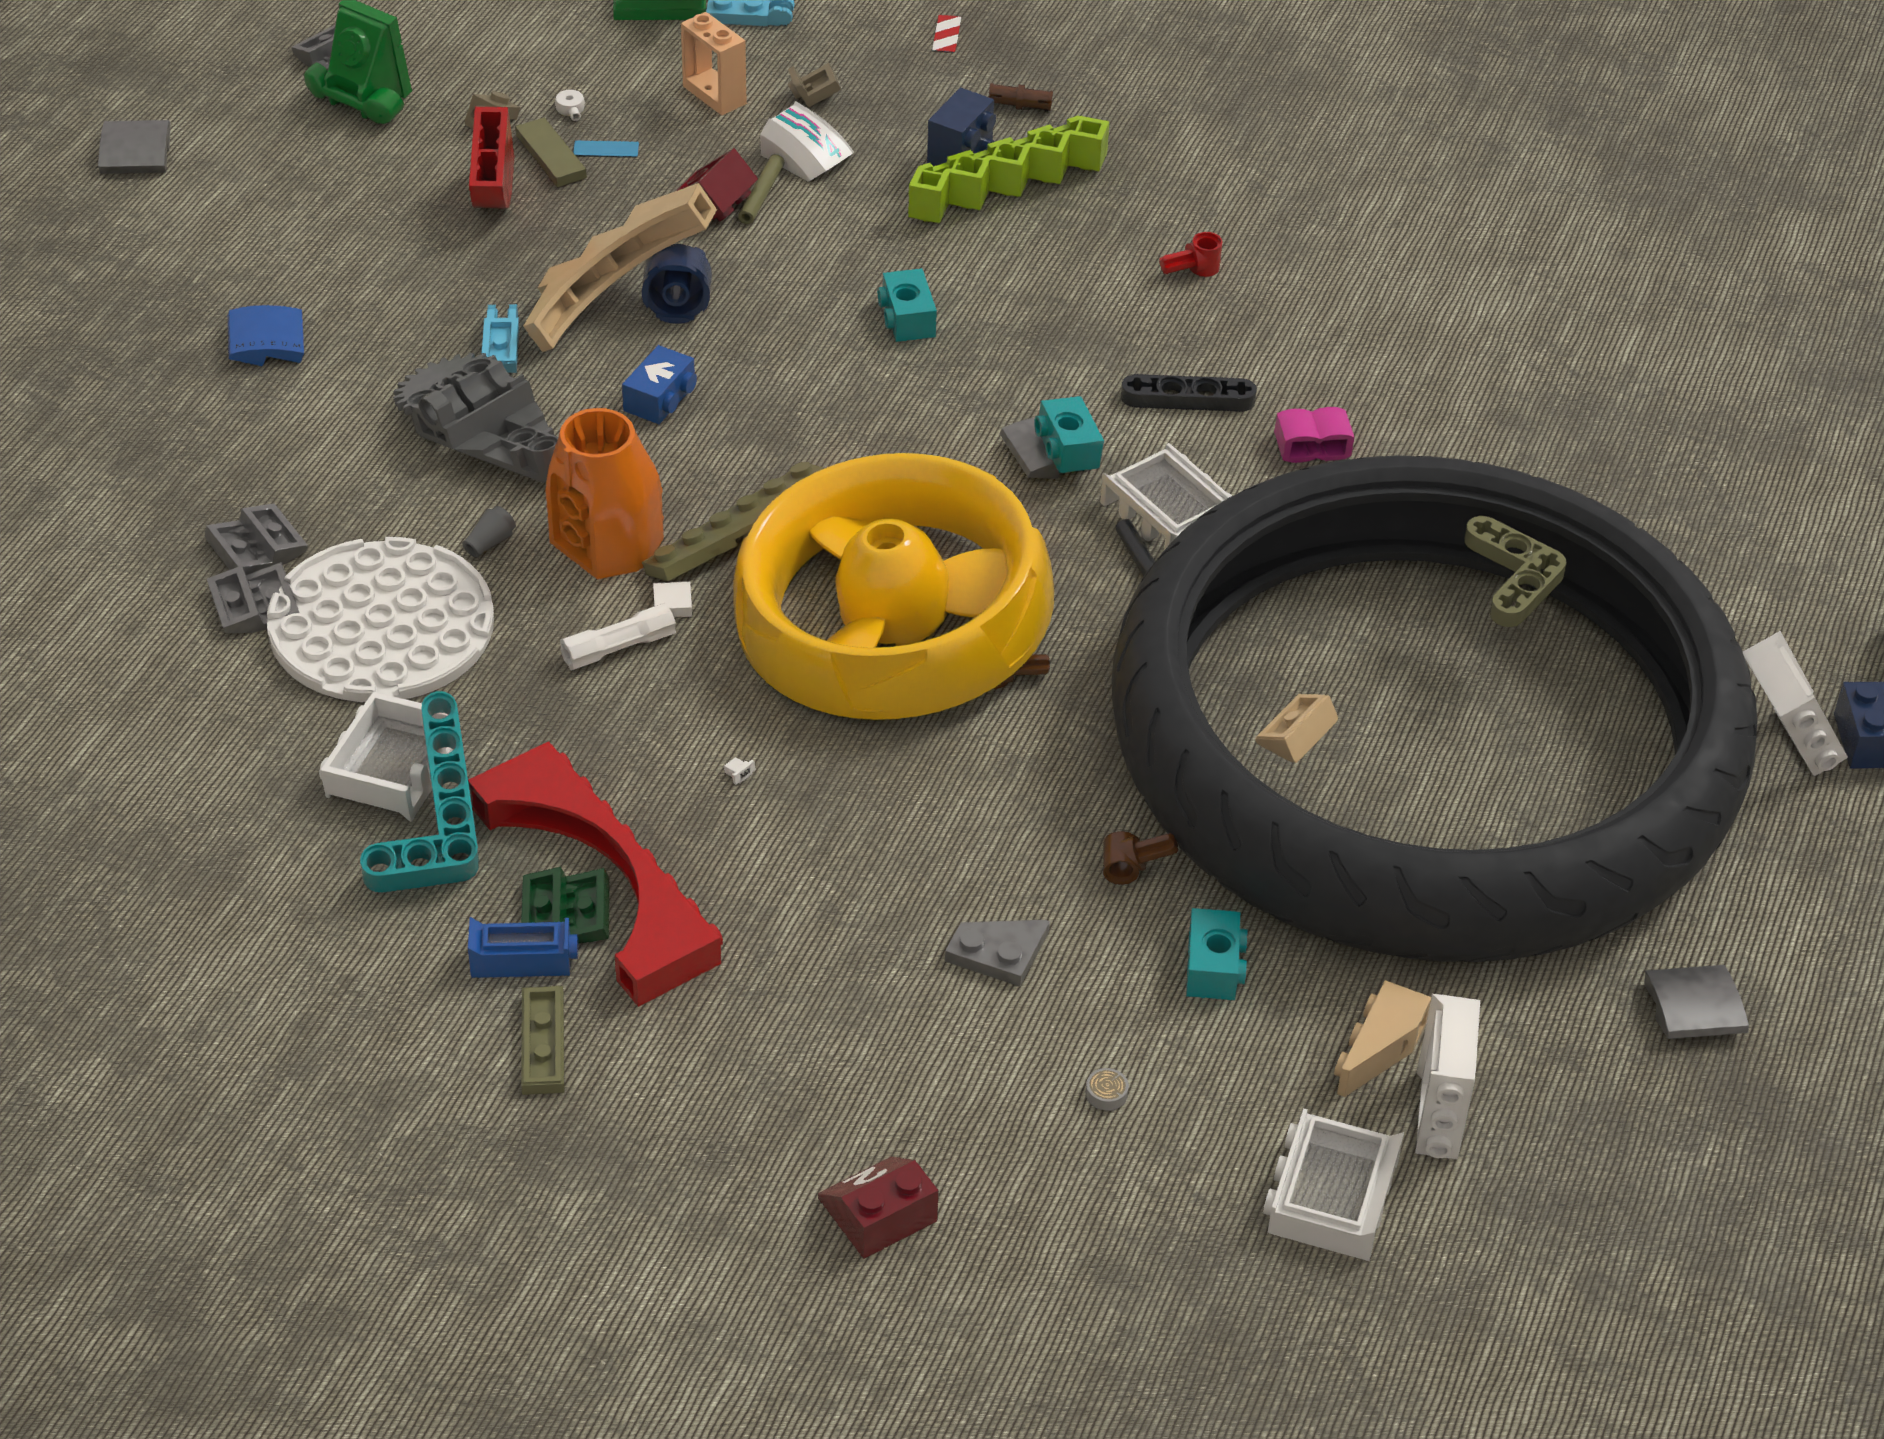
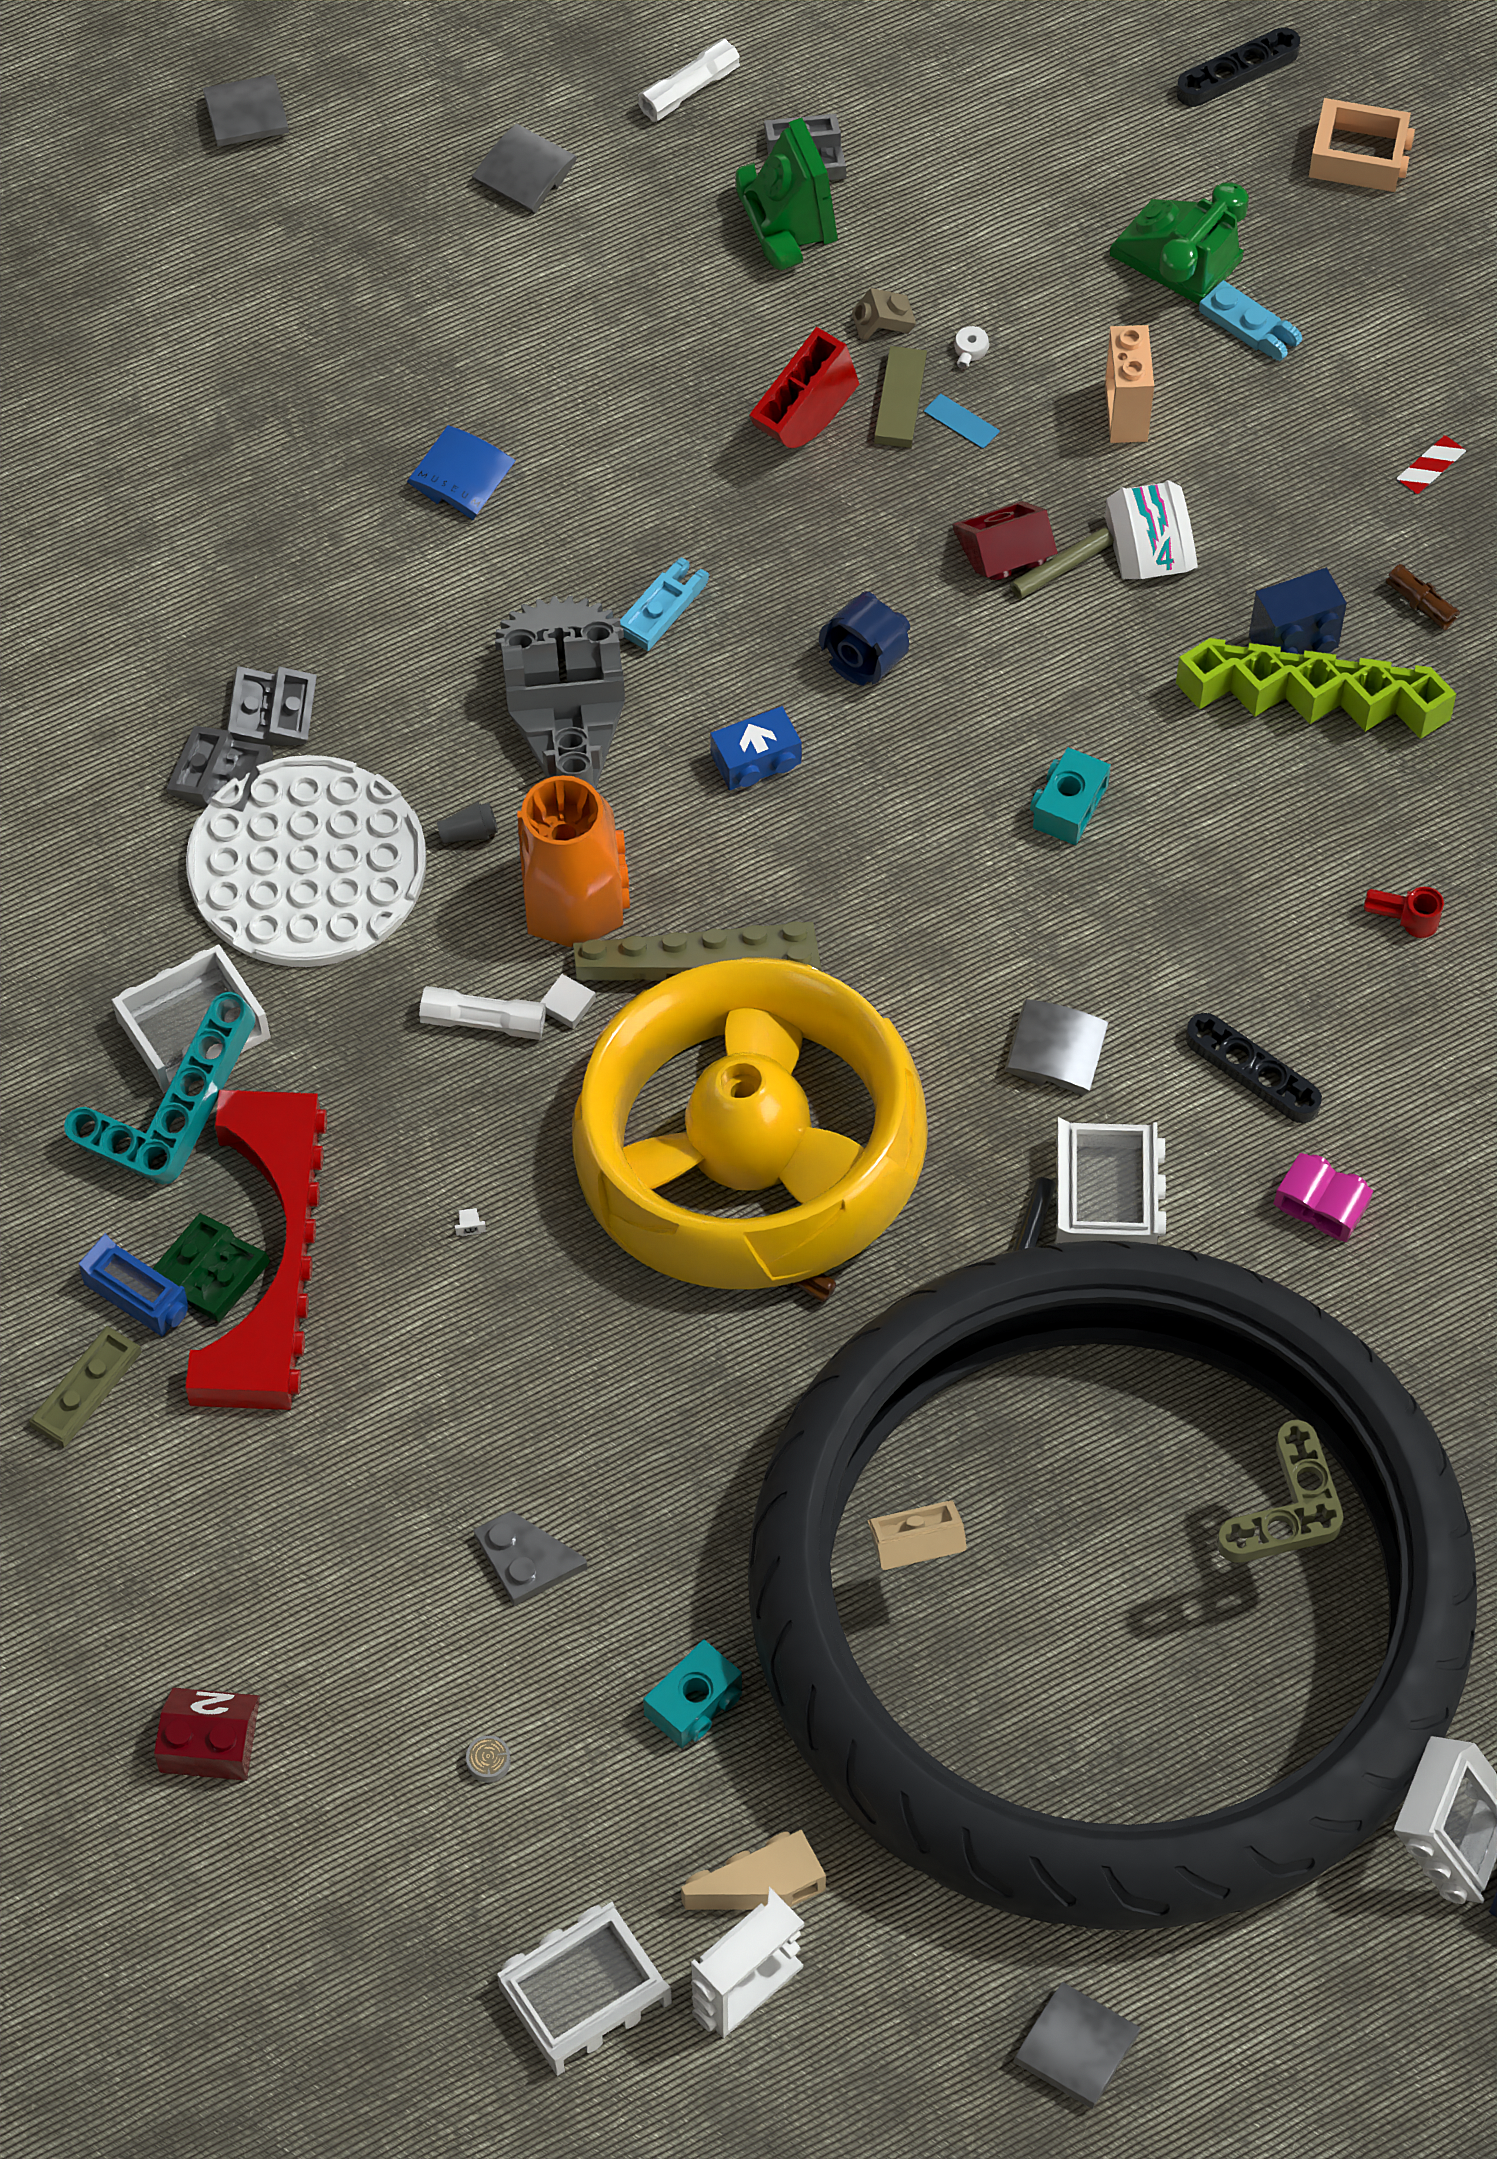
camera: 40 degrees right, 15 degrees up
tan arch [523,183,717,352] -> none
dark tan bracket [788,63,841,108] -> none
teal brick [1034,396,1104,473] -> none
reddish brown axle [1103,831,1178,885] -> none
none -> white axle [638,39,740,122]

